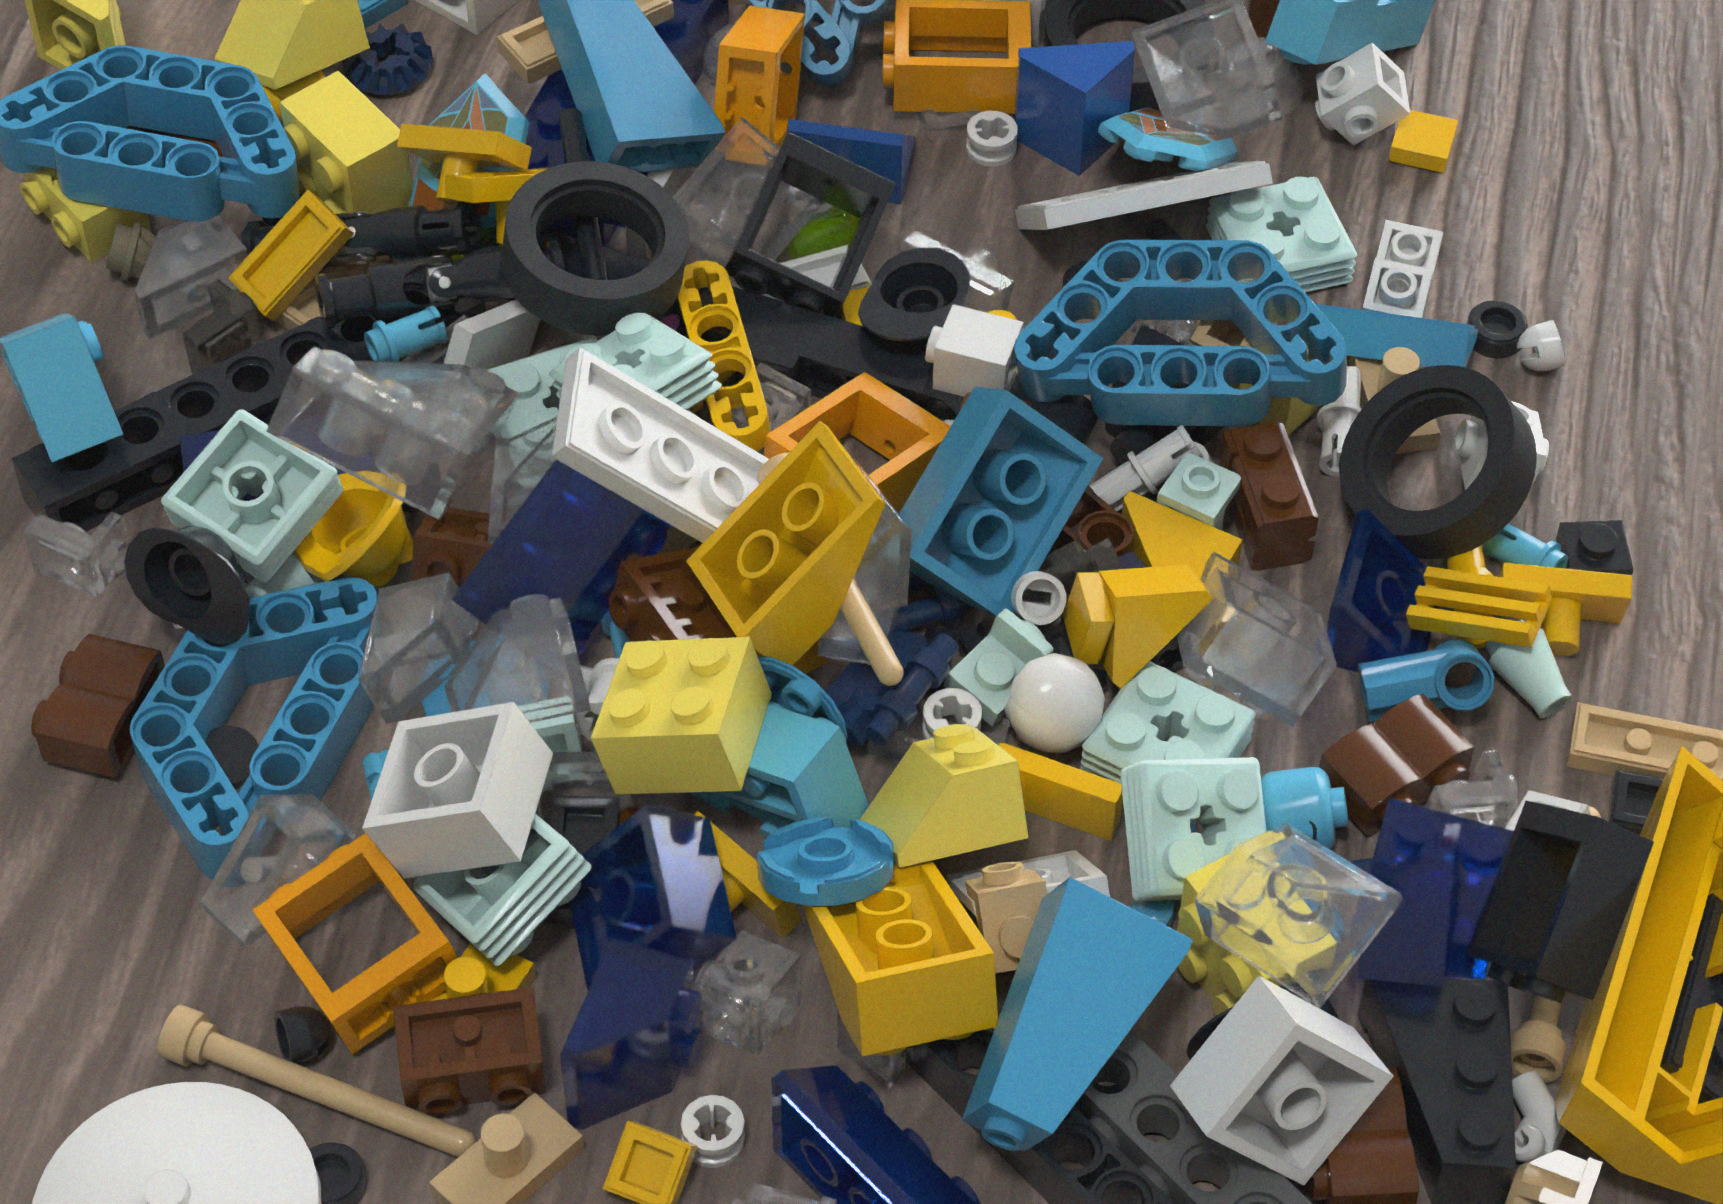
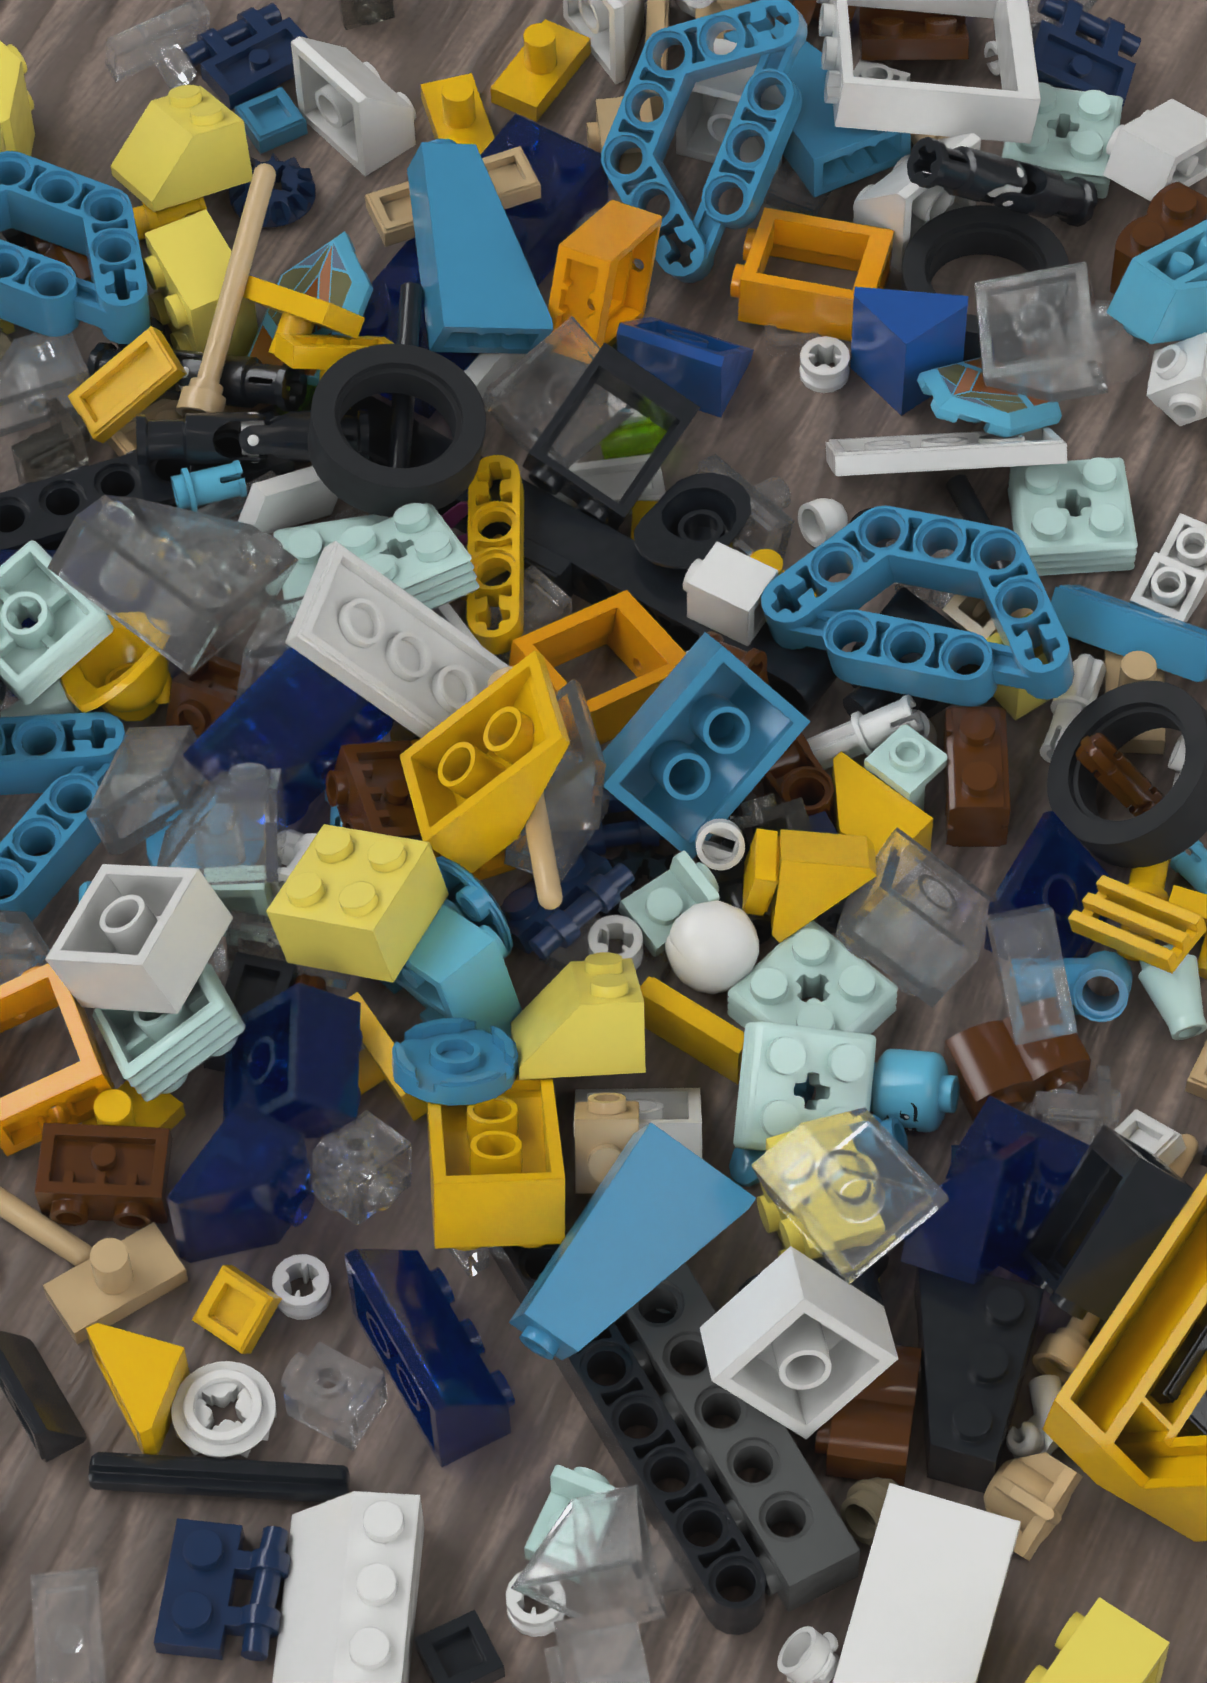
camera: 15 degrees right, 5 degrees up
none -> tan piece [176,163,276,417]
none -> white hinge [798,498,848,548]
none -> clear slope [985,904,1078,1045]
none -> reddish brown axle [1076,733,1165,817]

